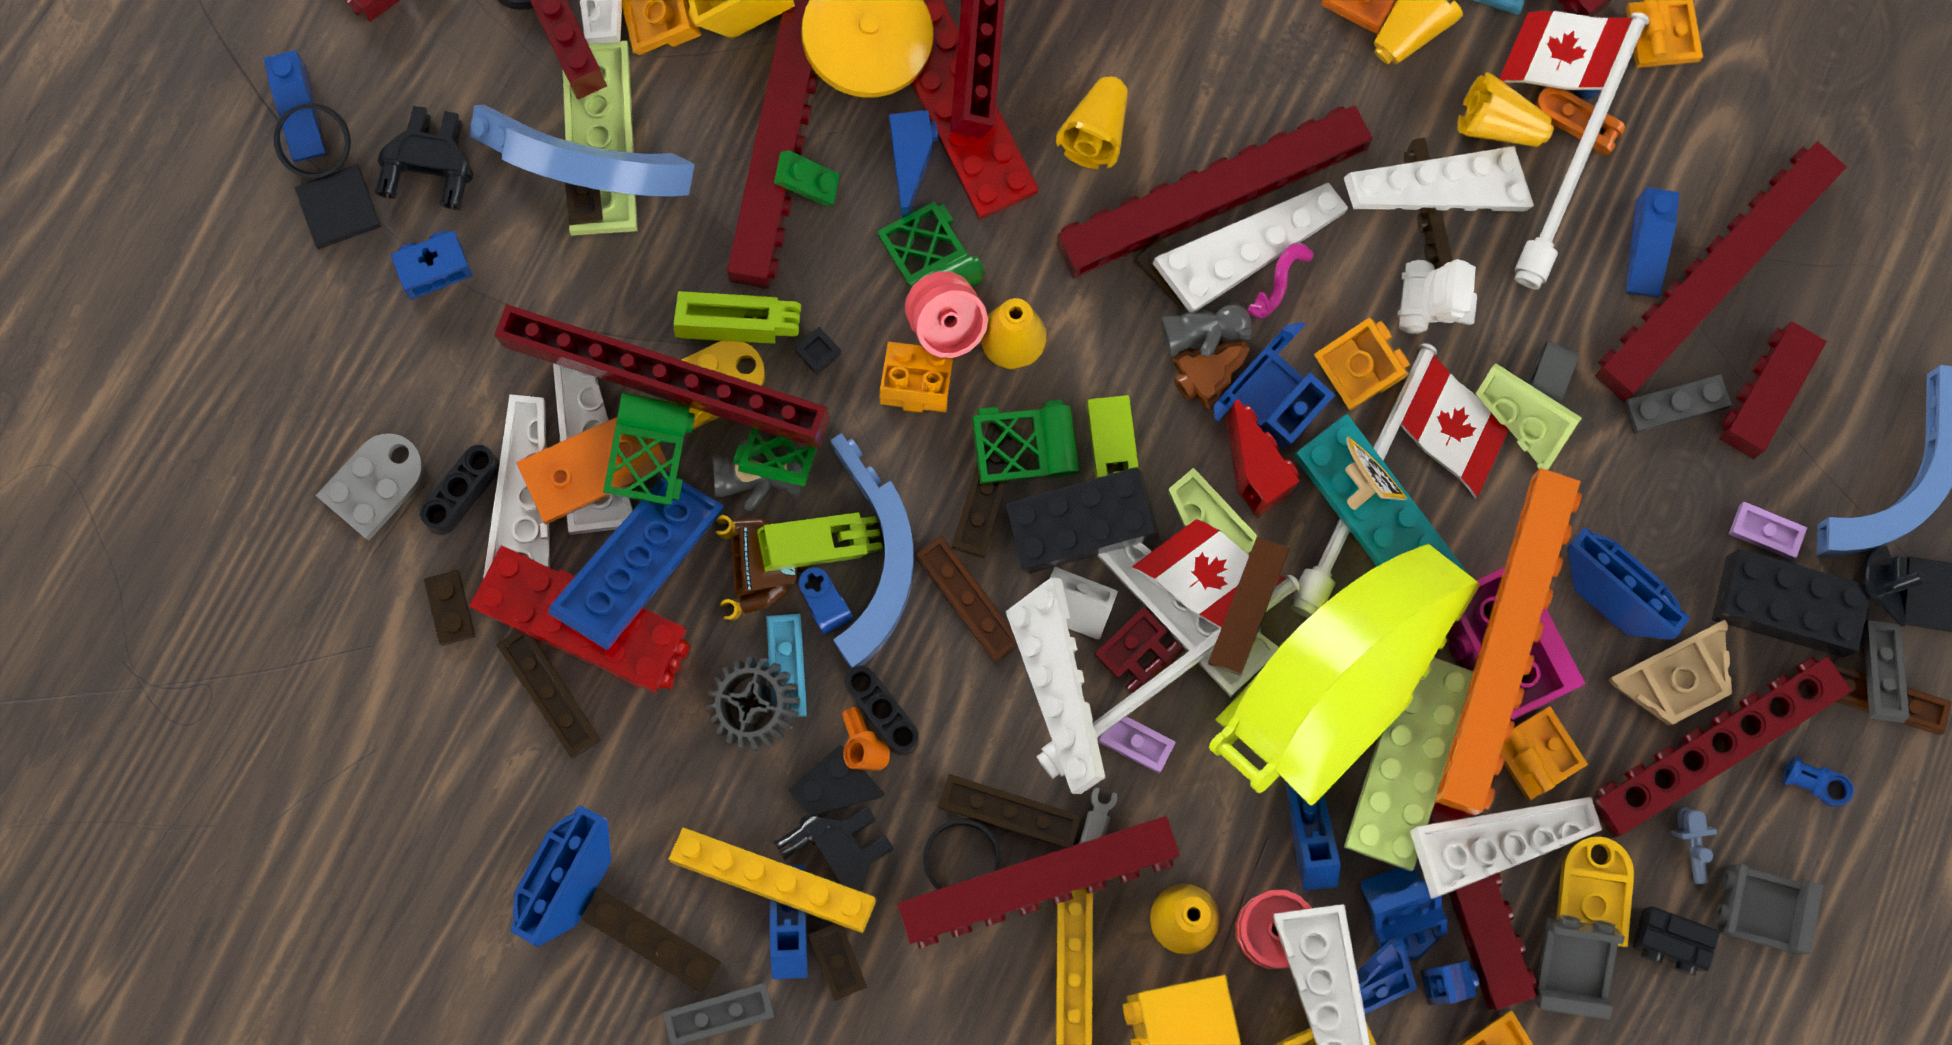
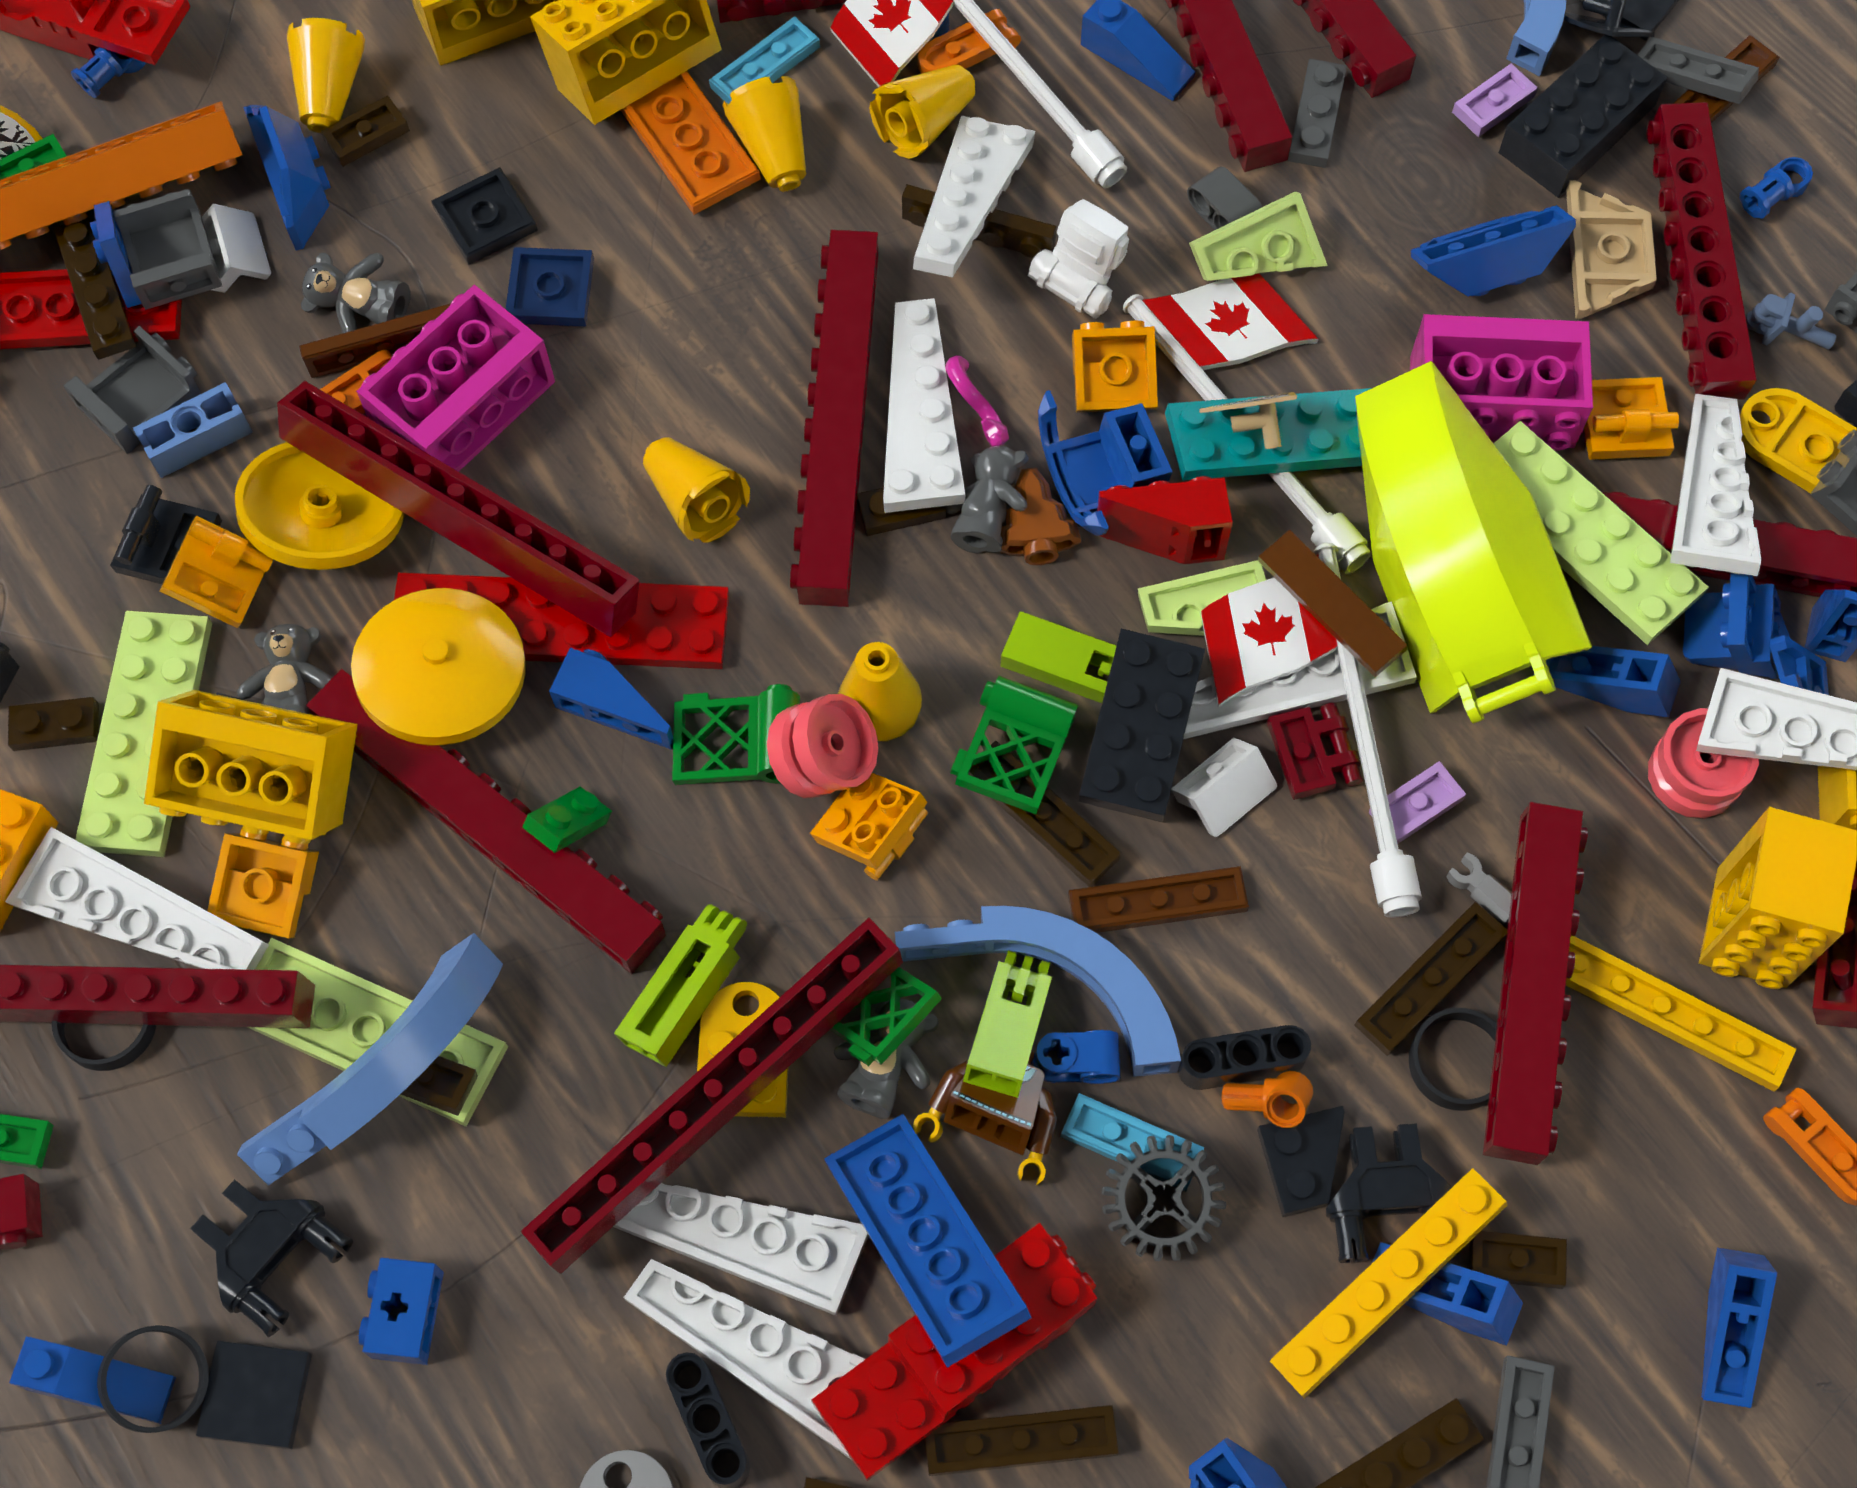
camera: 55 degrees left, 10 degrees down
orange plate [516,417,670,525] -> none
green piece [603,392,695,506] -> none
black plate [794,327,842,375] -> none
white wing [1005,577,1105,794] -> none
yellow cone [1150,884,1220,954] -> none
orange brick [1434,468,1582,815] -> none

